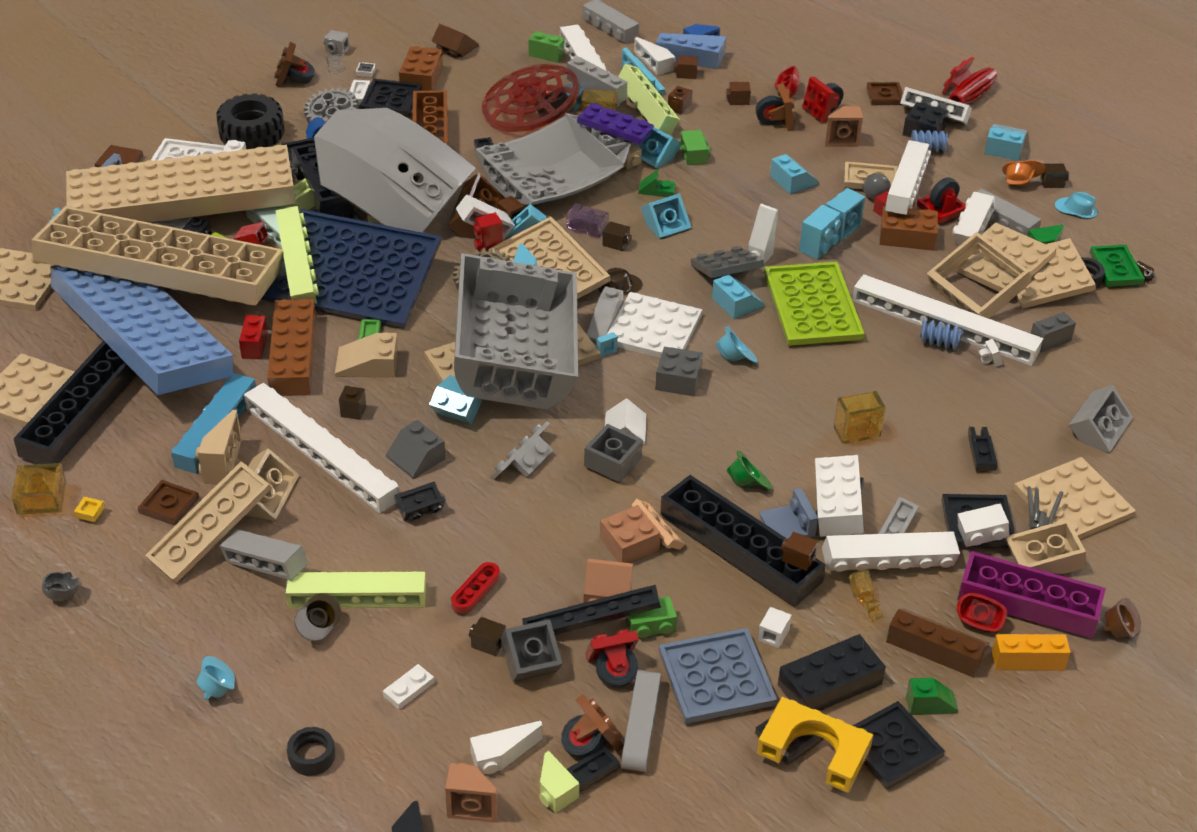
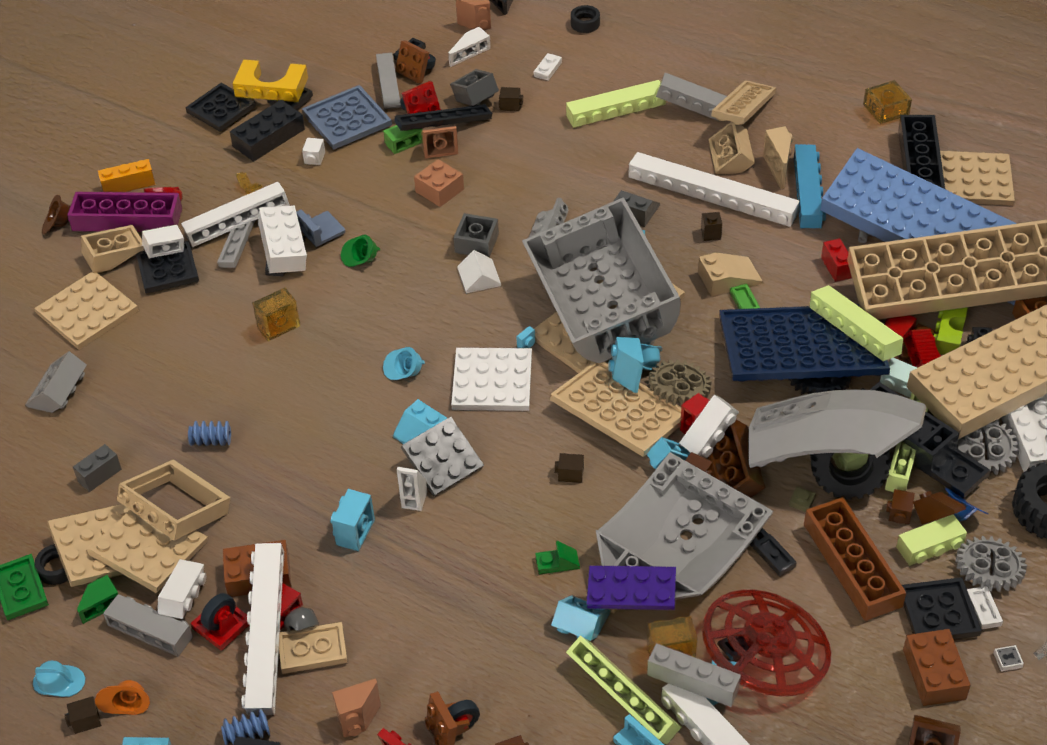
camera: 165 degrees right, 5 degrees up
dark grey hair [42,572,79,602] -> none
yellow plate [74,497,105,522] -> none
reddish brown tile [138,480,199,526] -> none
medium azure piece [196,656,235,700] -> none
dark orange brick [267,299,316,396] -> none
dark brown piece [295,594,341,641] -> none
black bracket [394,481,446,521] -> none
red plate [451,562,500,614] -> none
yellowish green slope [539,751,579,813] -> none
clear purple brick [567,203,609,237] -> none
light grey slope [587,287,623,342] -> none
dark brown piece [599,268,643,294] -> none
light nougat plate [632,499,685,550] -> none
medium azure slope [640,193,692,238] -> none
dark grey brick [655,346,703,396] -> none
black brick [660,475,826,606] -> none
reddish brown brick [668,86,693,114] -> none
bright green brick [680,130,710,165] -> none
lime plate [764,262,865,346] -> none
medium azure slope [770,154,819,194] -> none
reddish brown brick [781,531,818,571] -> none
medium azure brick [825,188,865,242] -> none
white brick [852,274,1043,366] -> none
reddish brown slope [886,609,990,678] -> none
green slope [906,678,958,715] -> none
black hinge [968,427,998,471] -> none
white tile [979,339,1003,367] -> none
dark grey plant [1027,486,1063,530] -> none

